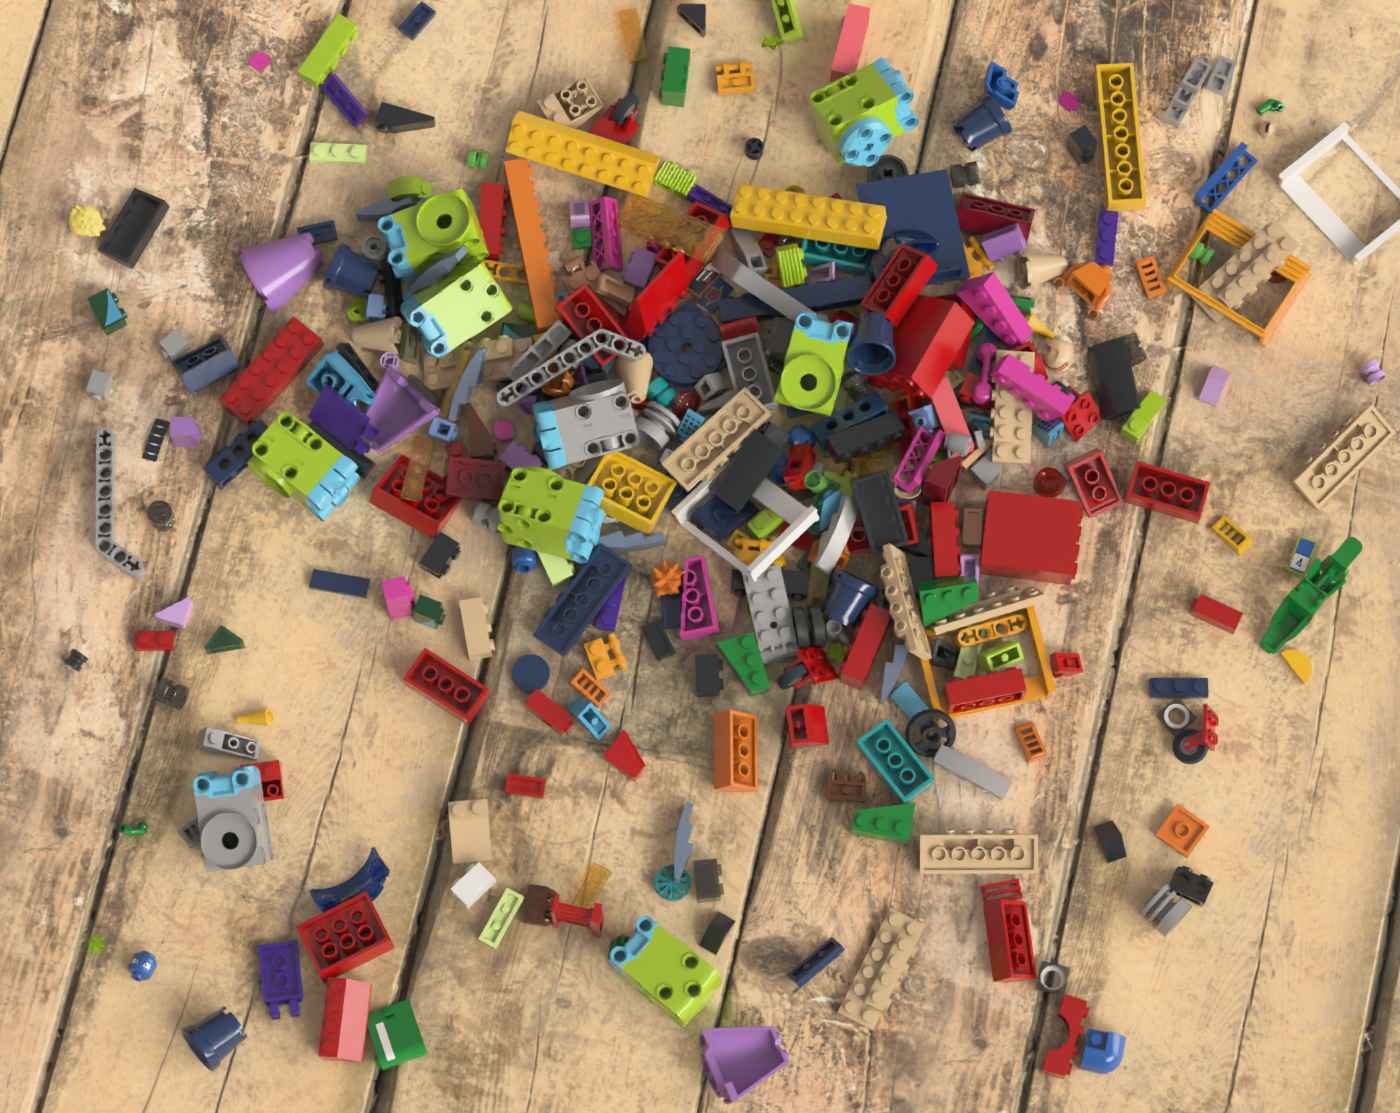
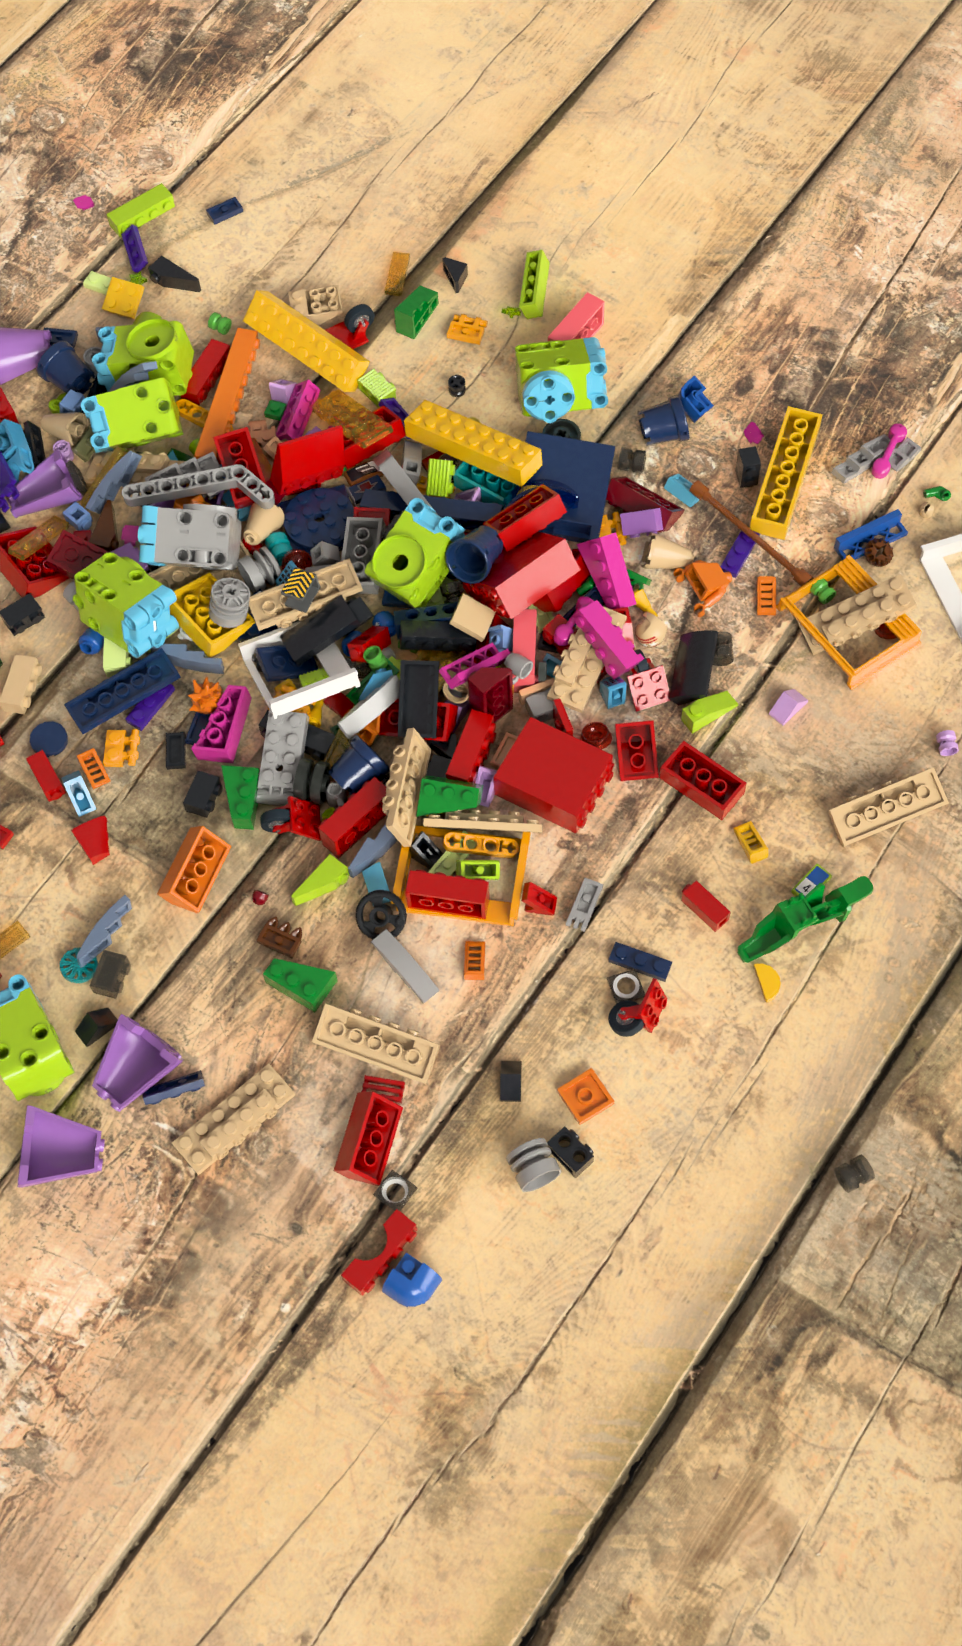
camera: 25 degrees right, 10 degrees down
red slope [786,704,829,749] -> none
teal brick [855,719,935,804] -> none
none -> medium lavender cone [92,1014,184,1112]
none -> yellow plate [102,277,145,319]
none -> clear neon green piece [129,271,147,285]
none -> light grey wheel [208,577,251,628]
none -> dark red hinge [252,890,269,906]
none -> piece [281,567,320,613]
none -> lime slope [291,854,349,906]
none -> tan tile [449,593,496,642]
none -> red plate [553,698,573,736]
none -> light grey hinge [566,878,603,932]
none -> medium azure slope [664,474,699,507]
none -> dark orange hose [689,480,814,586]
none -> reddish brown gear [865,538,894,567]
none -> dark pink piece [871,423,907,479]

